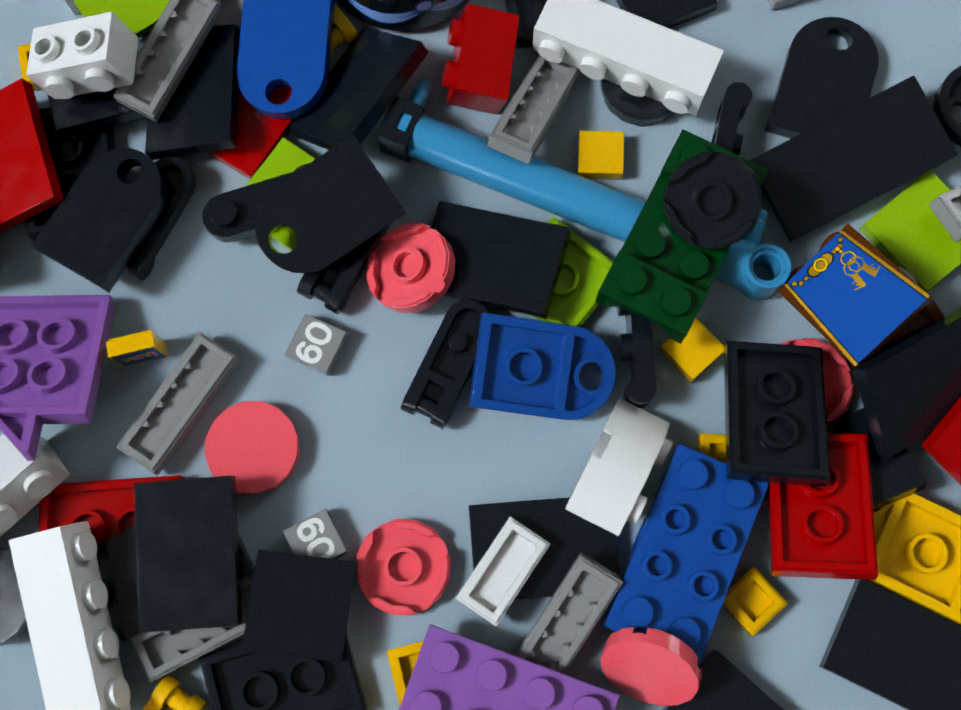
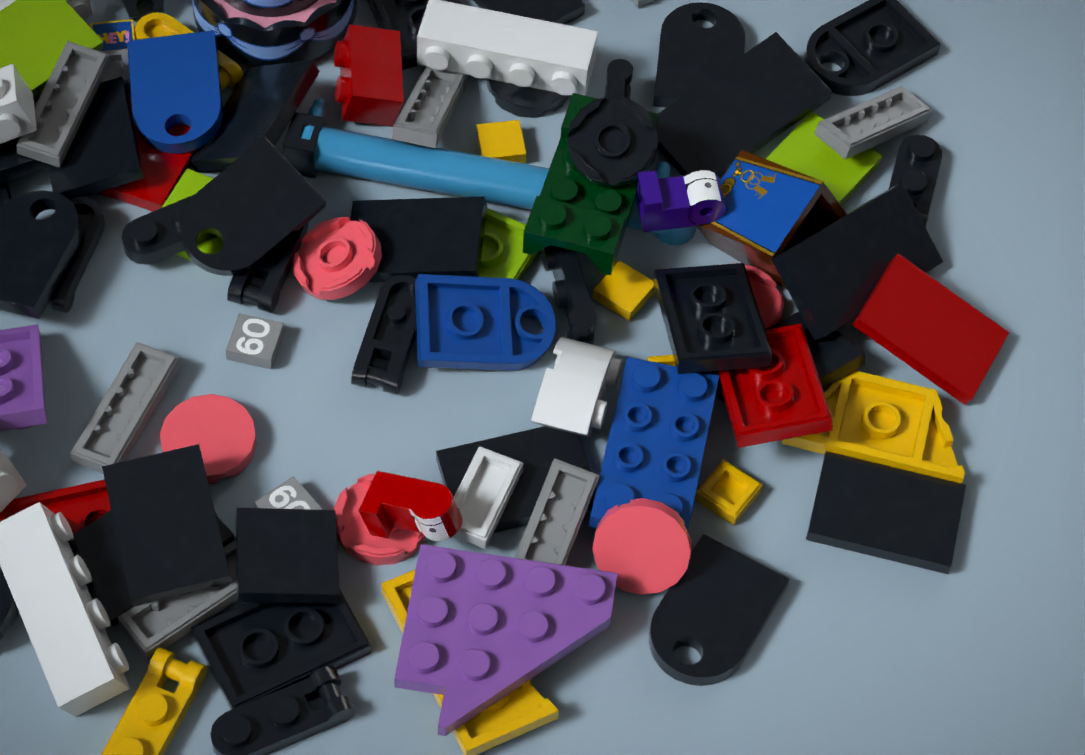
camera: 20 degrees left, 20 degrees down
yellow tile [106,330,168,367] -> none
none -> red leg [358,471,463,541]
none -> dark purple leg [636,170,726,233]

